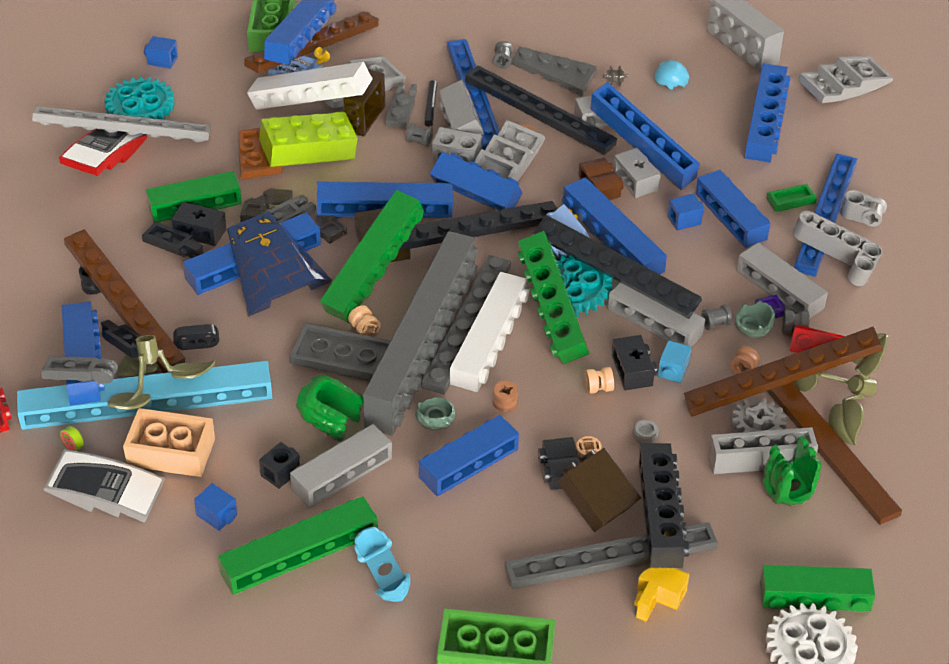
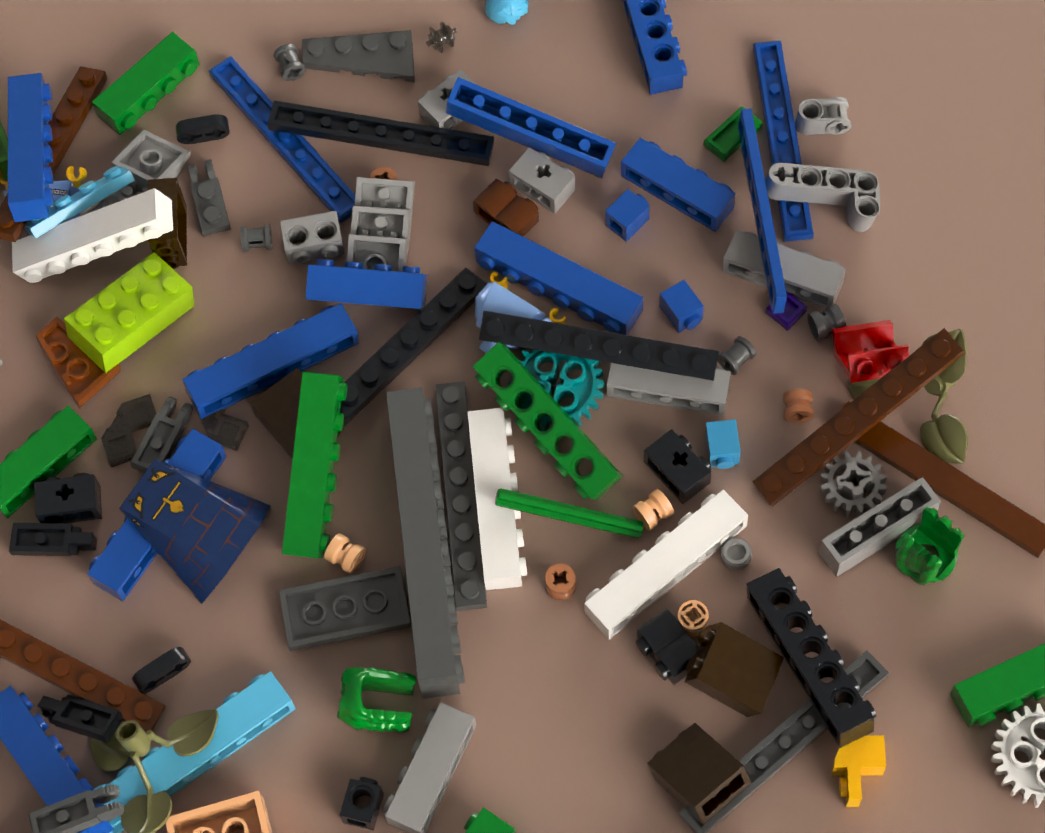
camera: 20 degrees left, 20 degrees up
sand green hair [415,397,455,430] -> none
blue brick [419,415,519,497] -> none
black bar [424,80,437,127] -> none
light grey brick [439,79,484,135] -> none
sand green hair [735,301,775,338] -> none
none -> medium azure plate [25,166,135,238]
none -> green brick [92,31,200,135]
none -> black beam [176,114,230,144]
none -> green axle [495,488,644,539]
none -> white brick [584,489,748,640]
none -> dark brown brick [647,723,751,825]
none -> blue brick [659,280,704,333]
none -> blue tile [738,108,787,314]

